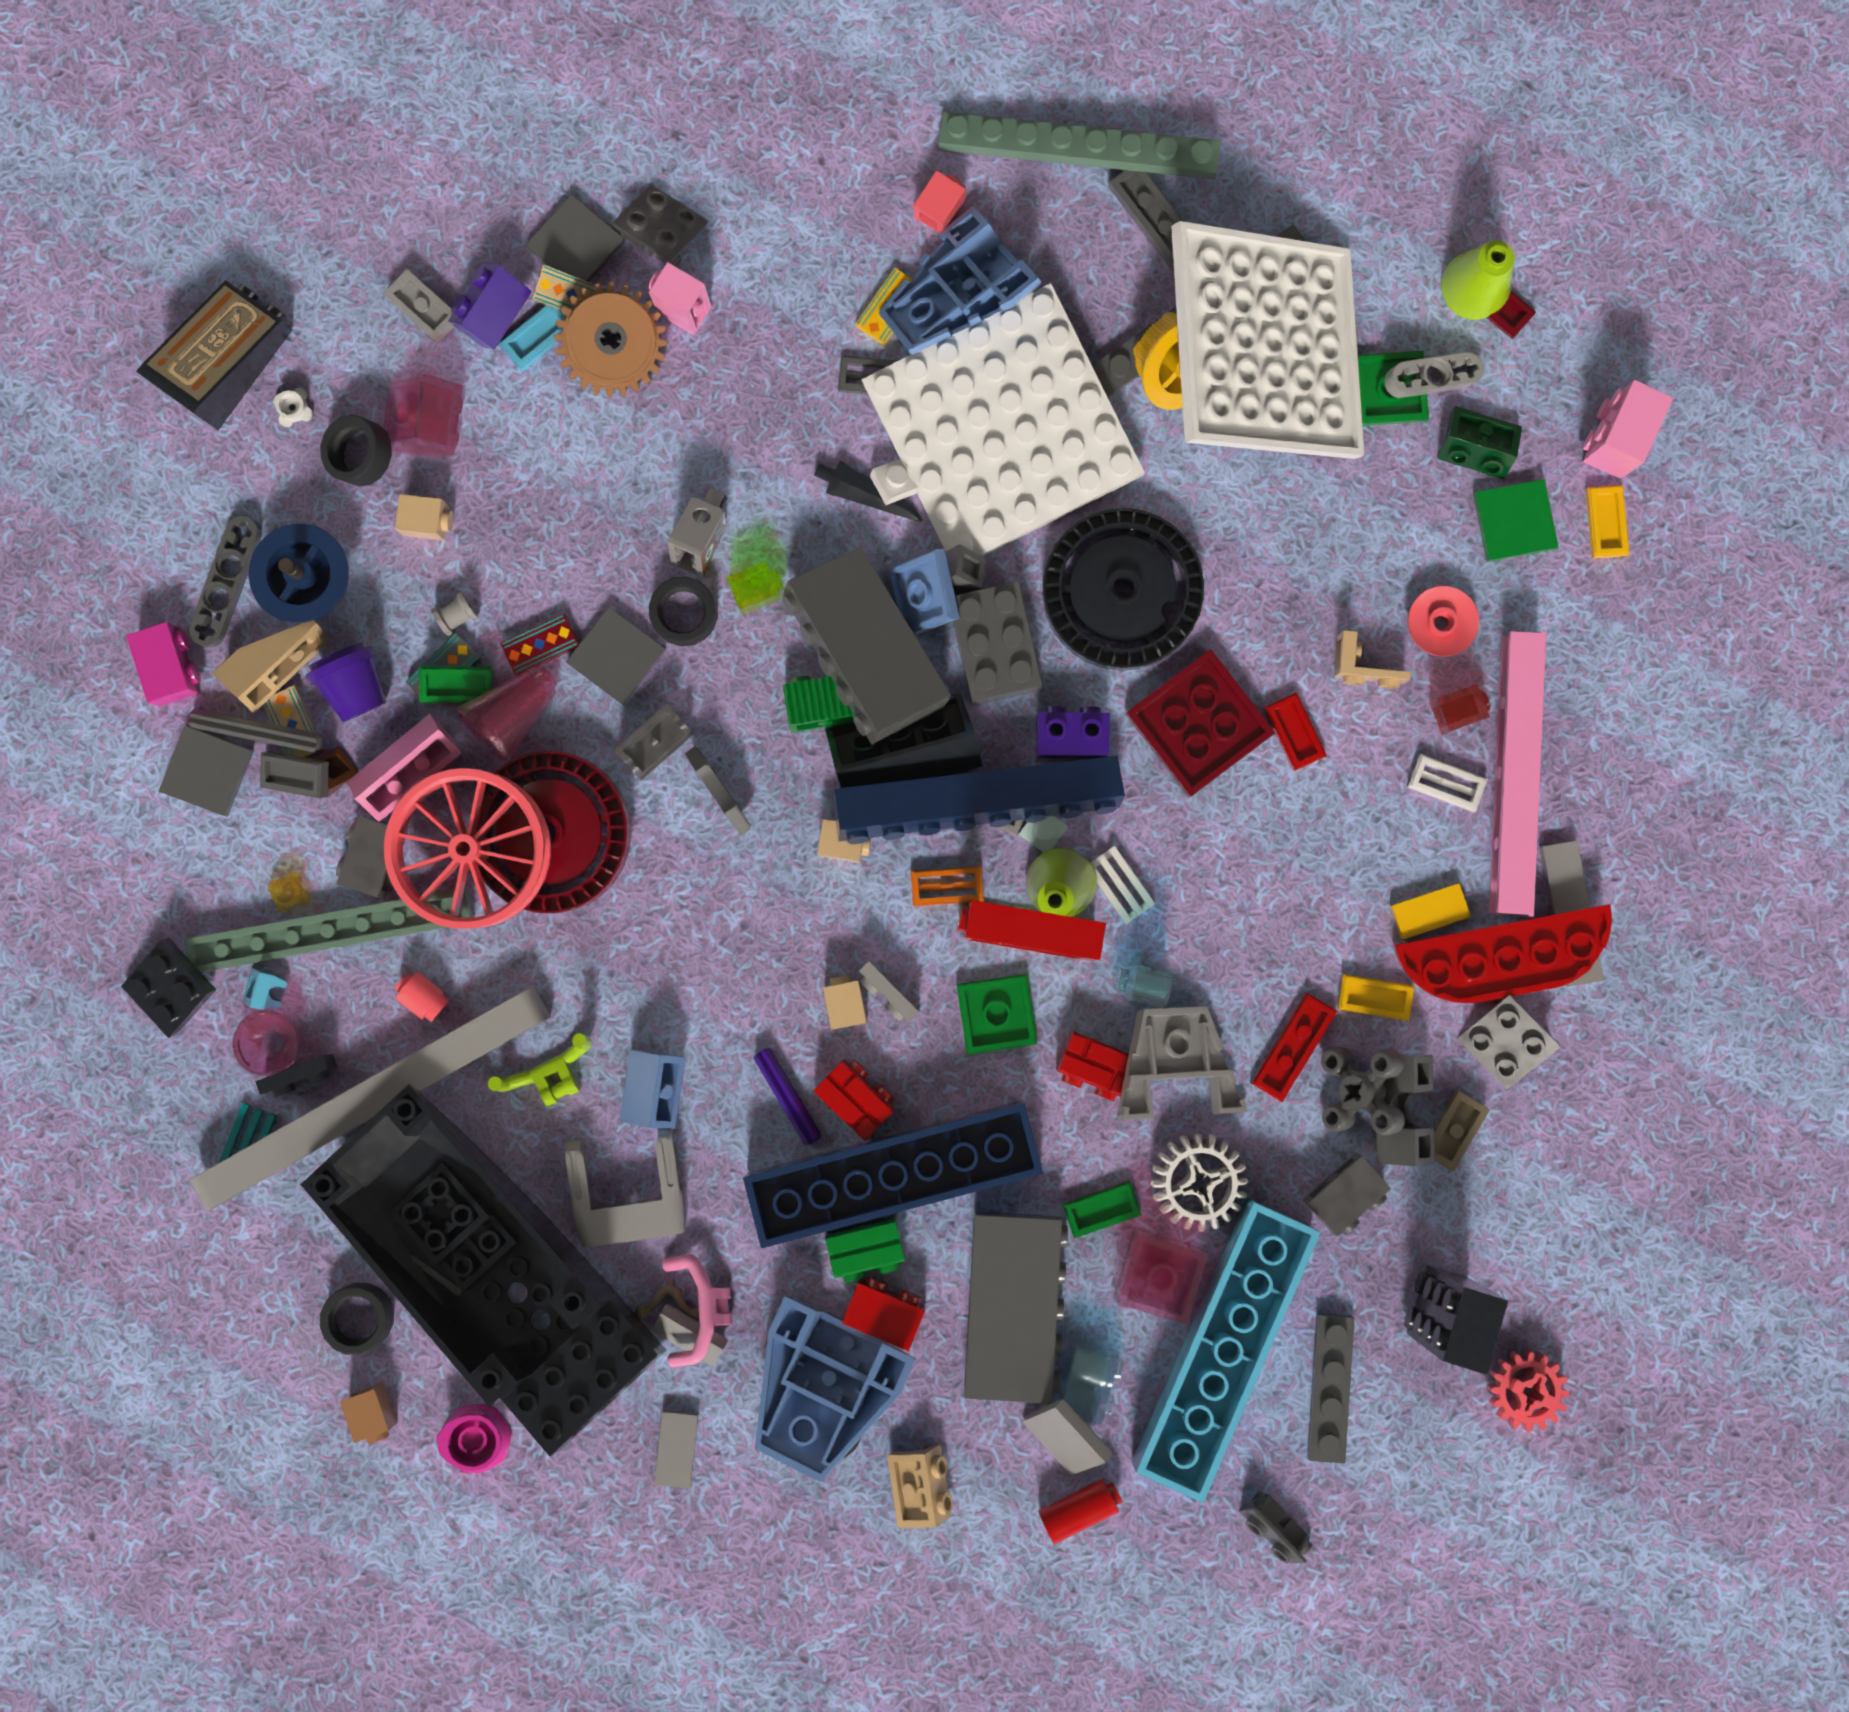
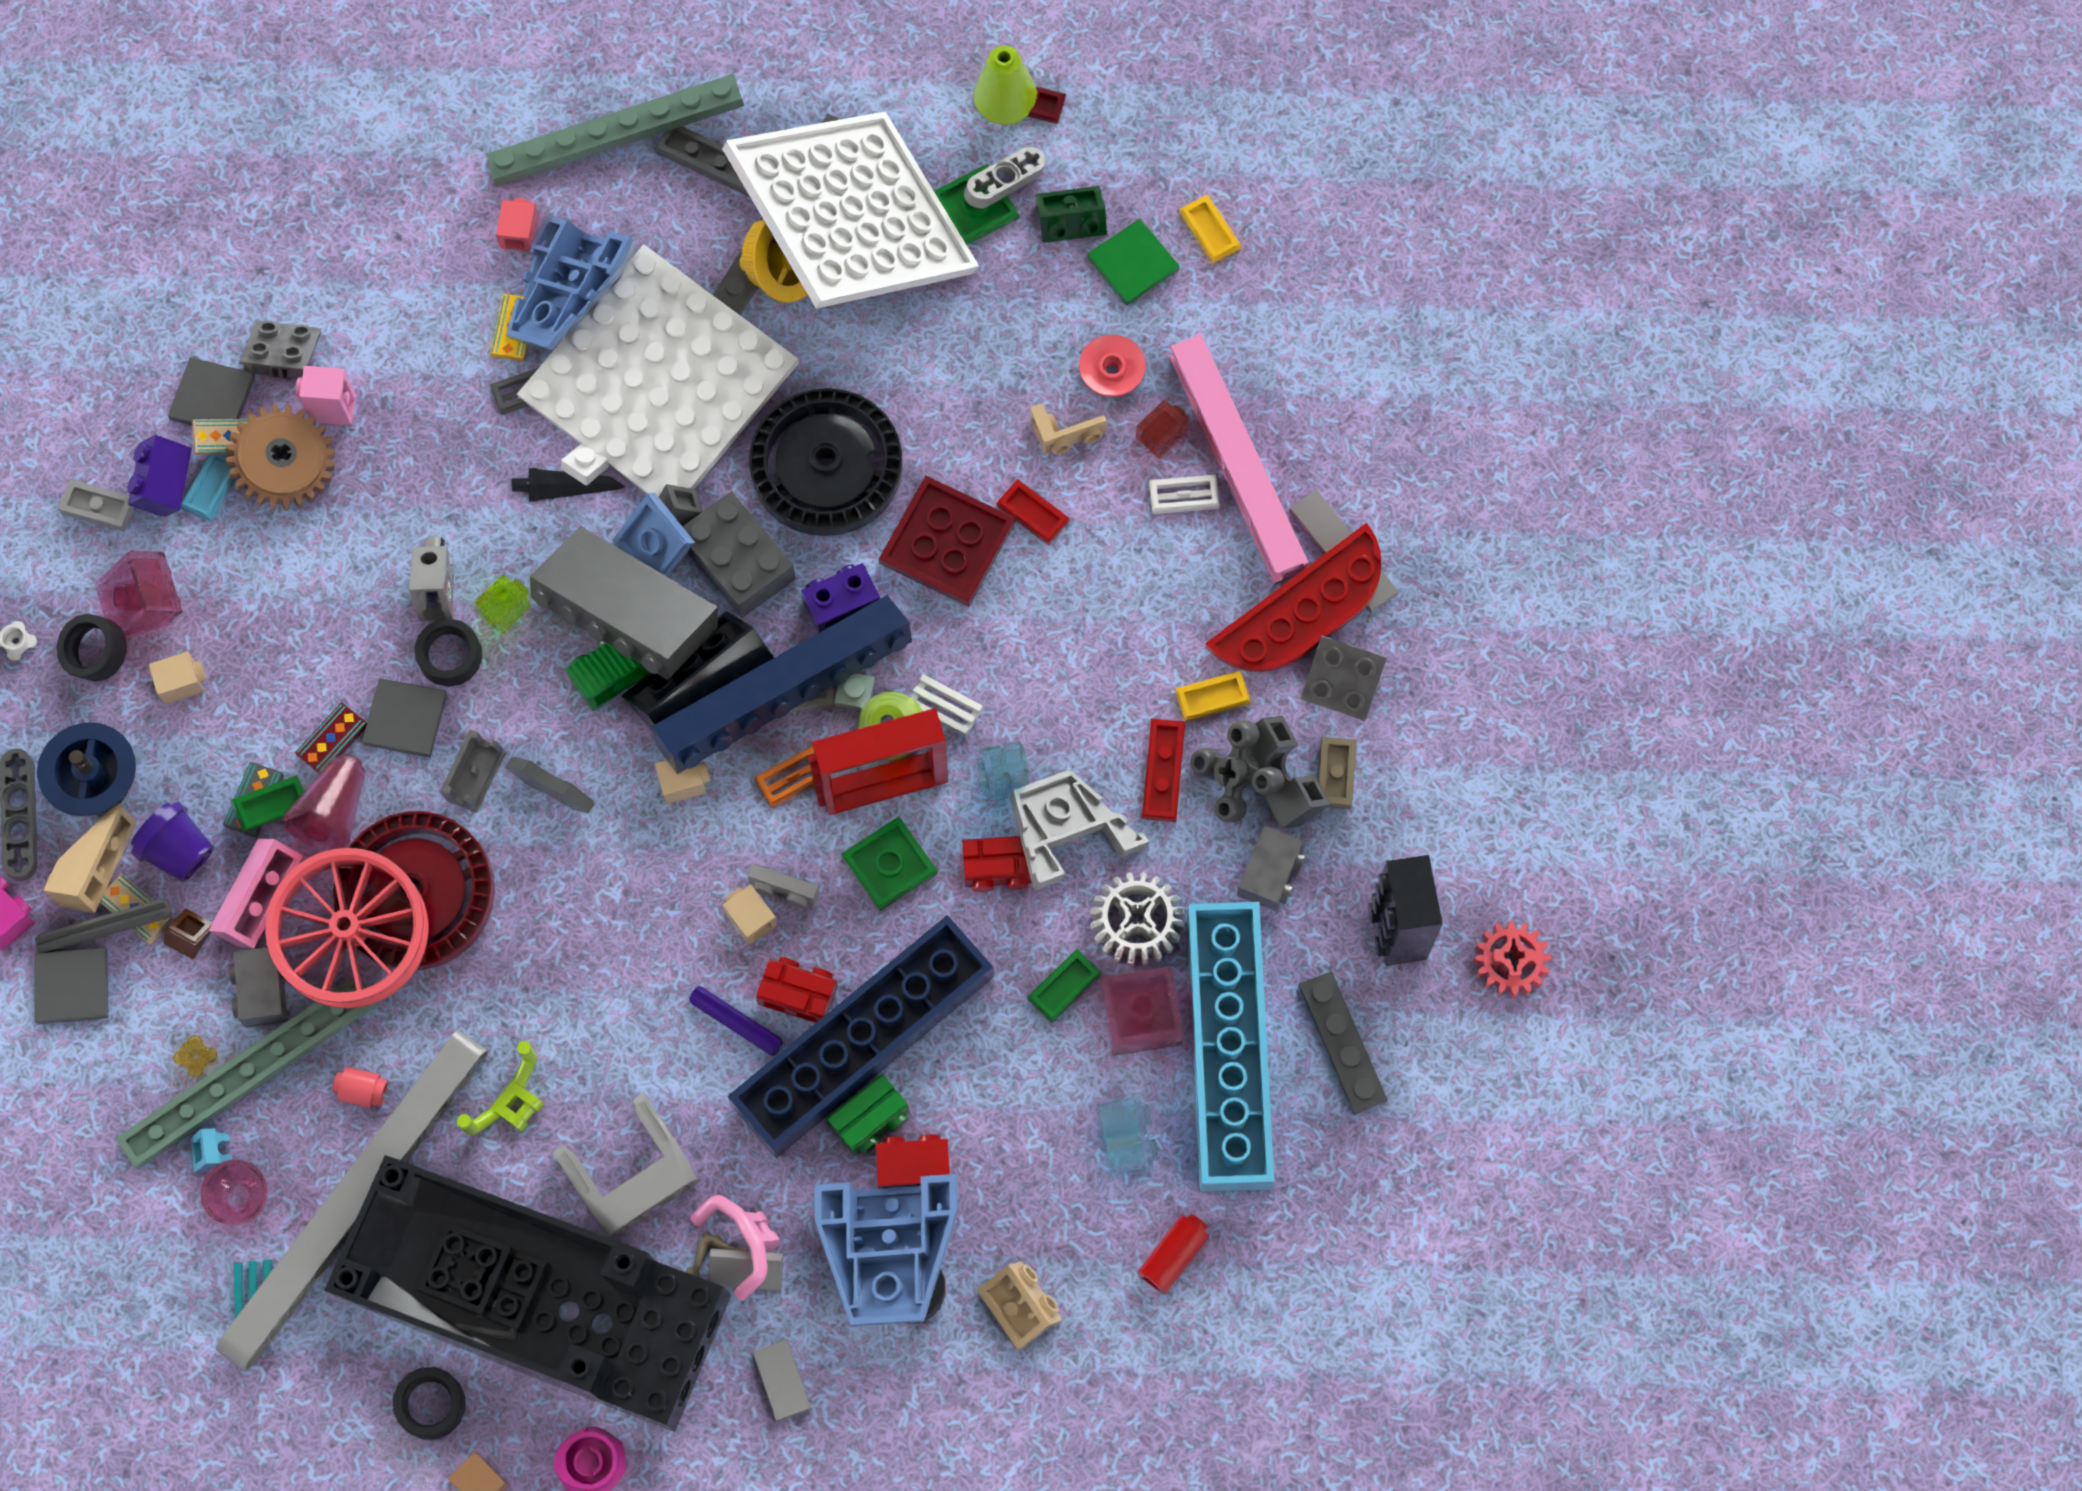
camera: 30 degrees left, 15 degrees down
black plate [121,937,217,1038] -> none
black plate [255,1054,337,1098] -> none
dark grey tile [260,751,329,798] -> none
light grey bush [431,591,479,636] -> none
medium blue brick [620,1050,685,1129] -> none
dark grey brick [964,1211,1068,1404] -> none
light grey tile [1022,1399,1113,1475] -> none
dark grey hinge [1239,1491,1313,1564] -> none
yellow tile [1390,883,1471,940] -> none
bright pink brick [1582,380,1673,479] -> none

